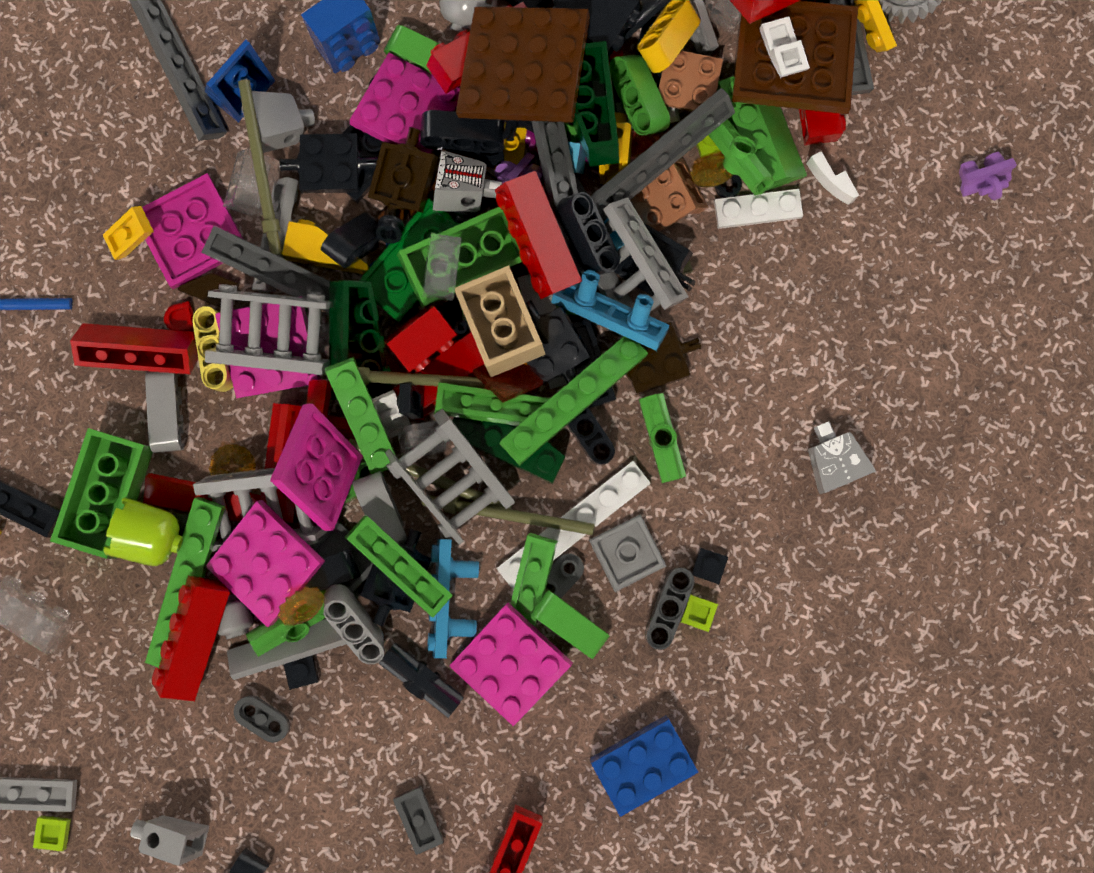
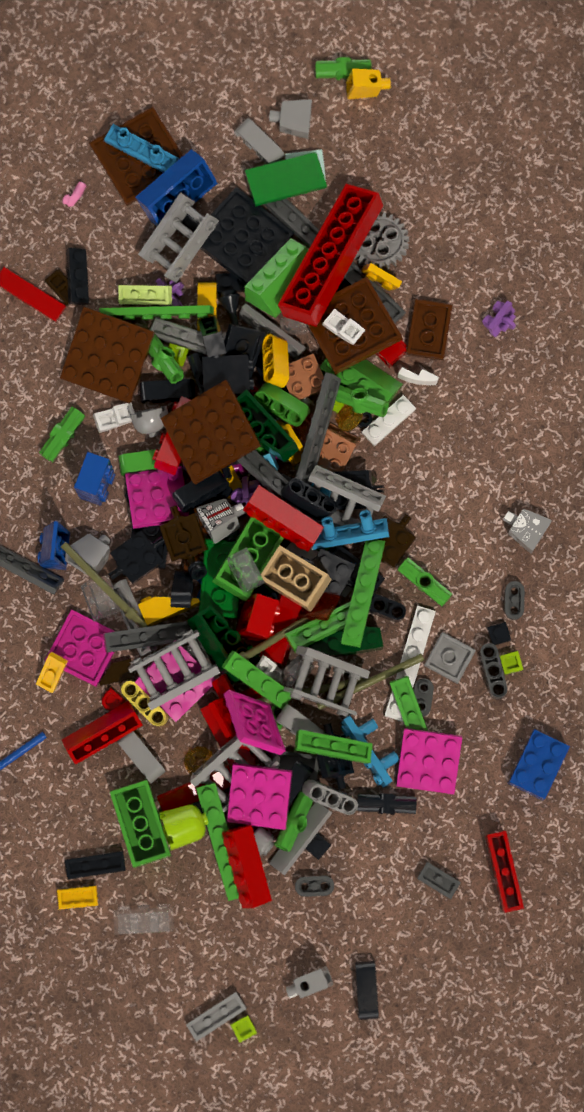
camera: 30 degrees left, 5 degrees down
clear yellow gear [278,587,324,626] -> none
black plate [397,383,424,419] -> none
bright green beam [531,590,610,659] -> none
none -> reddish brown plate [406,299,453,361]
none -> dark grey plate [504,581,525,620]

